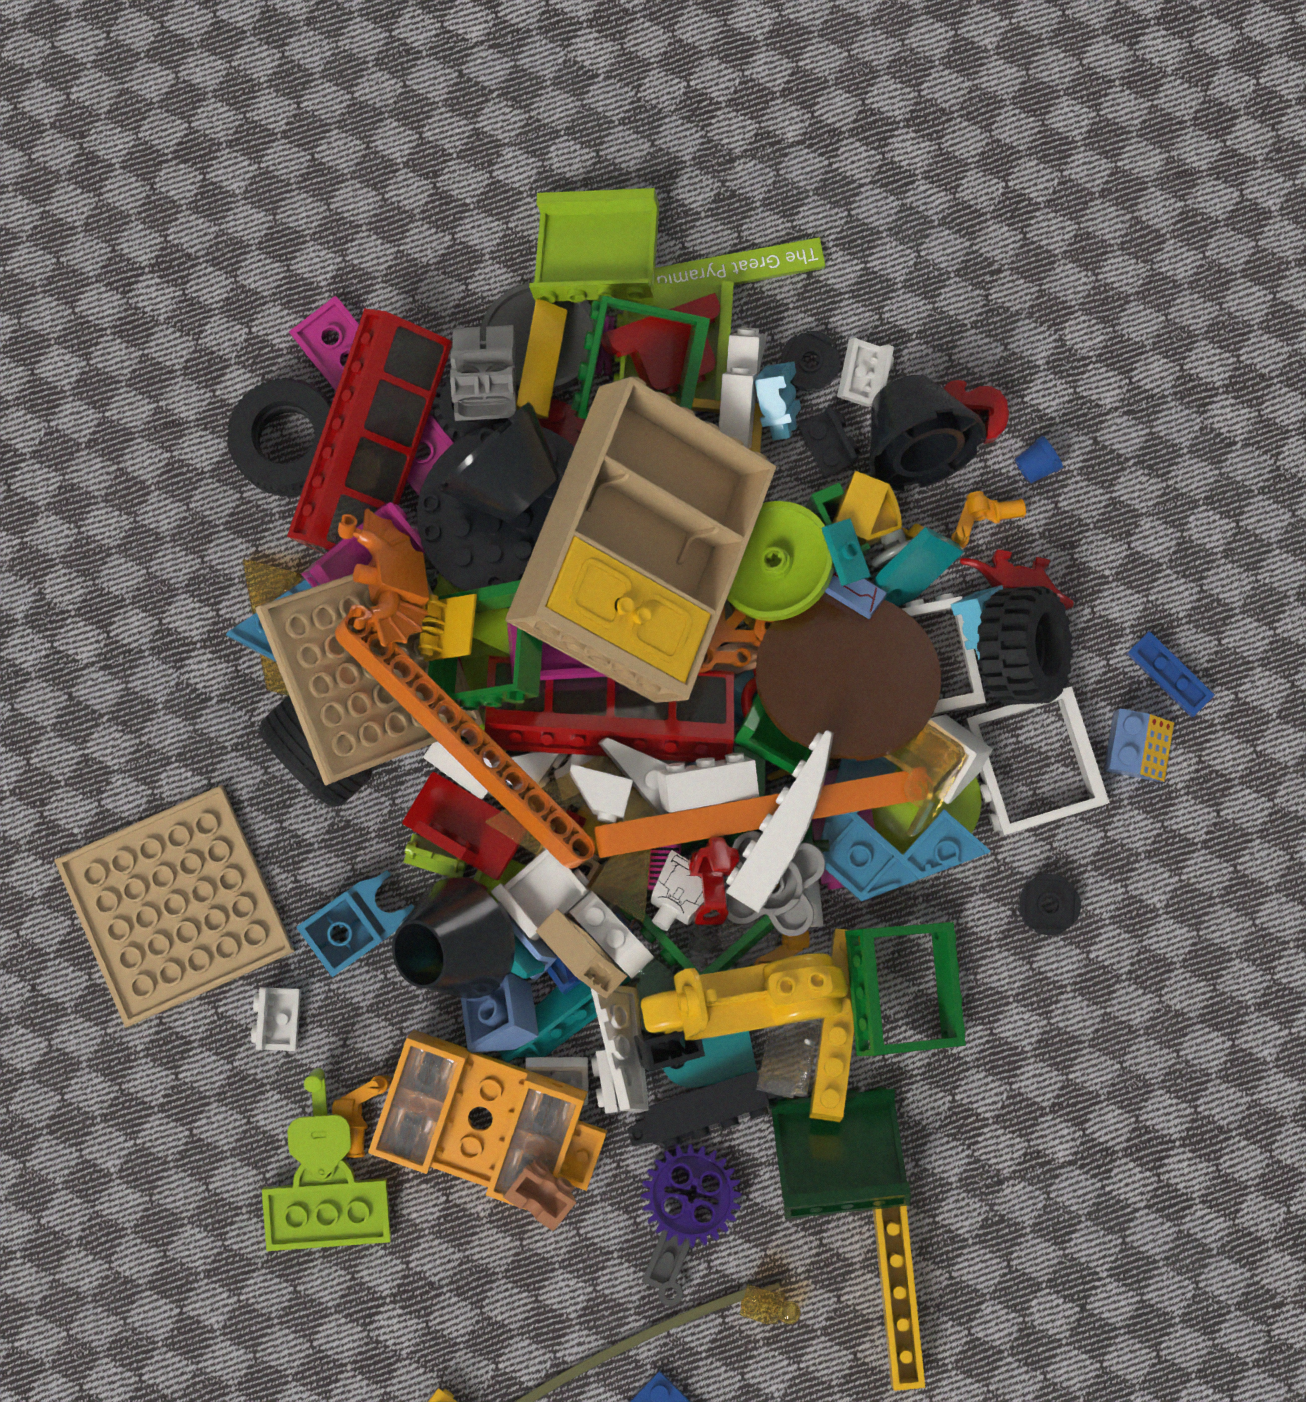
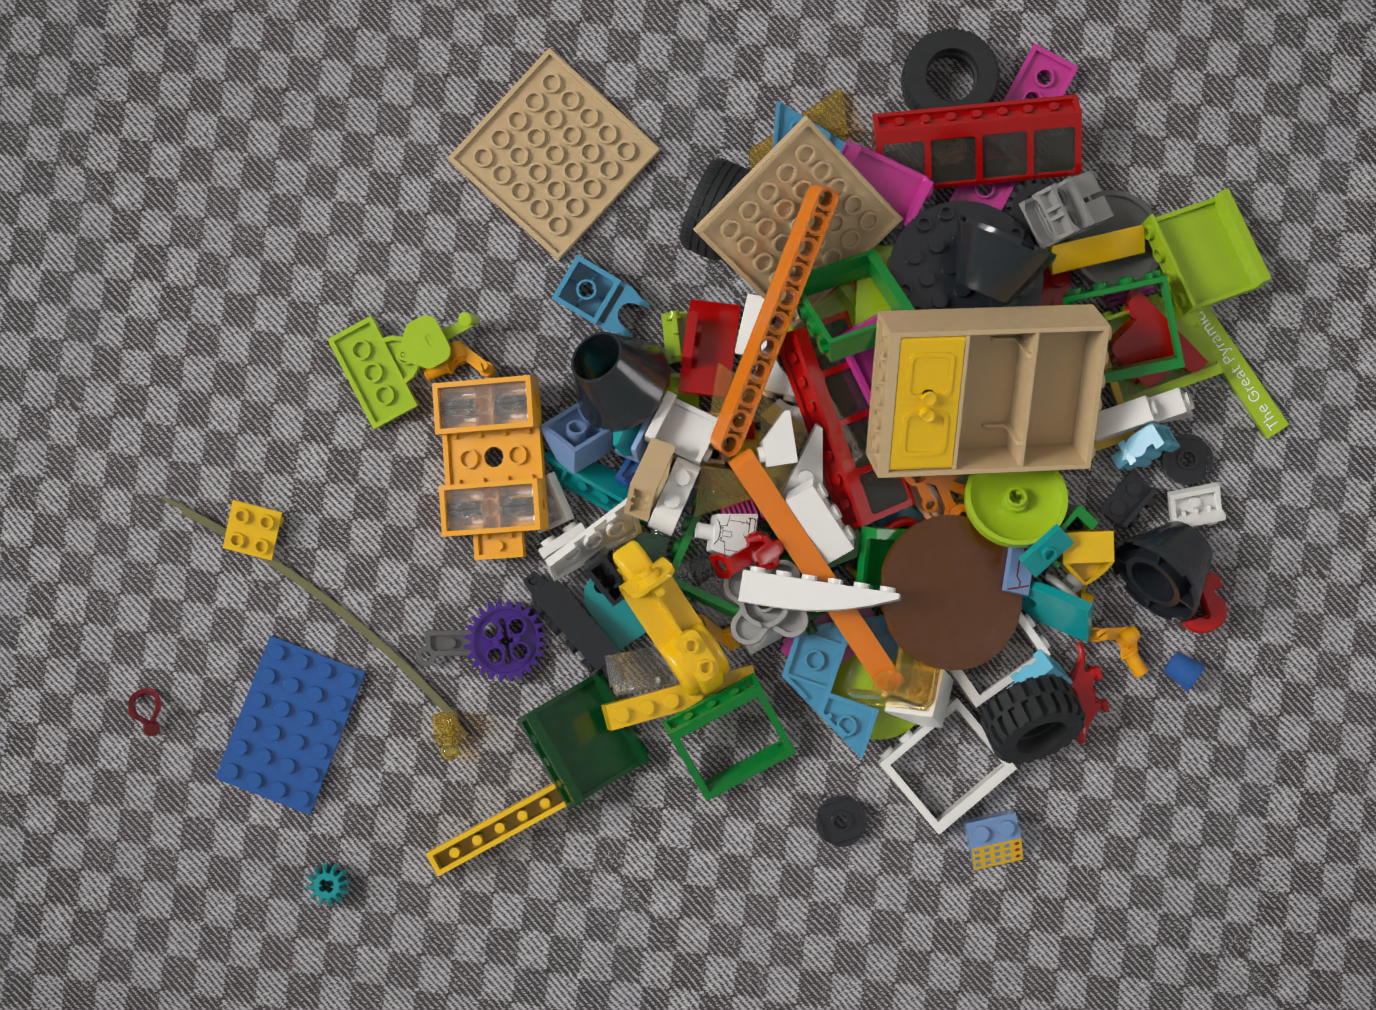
camera: 65 degrees right, 5 degrees up
white bracket [251,987,301,1051] -> none
orange torso [338,509,429,647] -> none
yellow hinge [417,594,477,661] -> none
nougat cylinder [503,1160,576,1232] -> none
blue plate [1126,631,1215,718] -> none

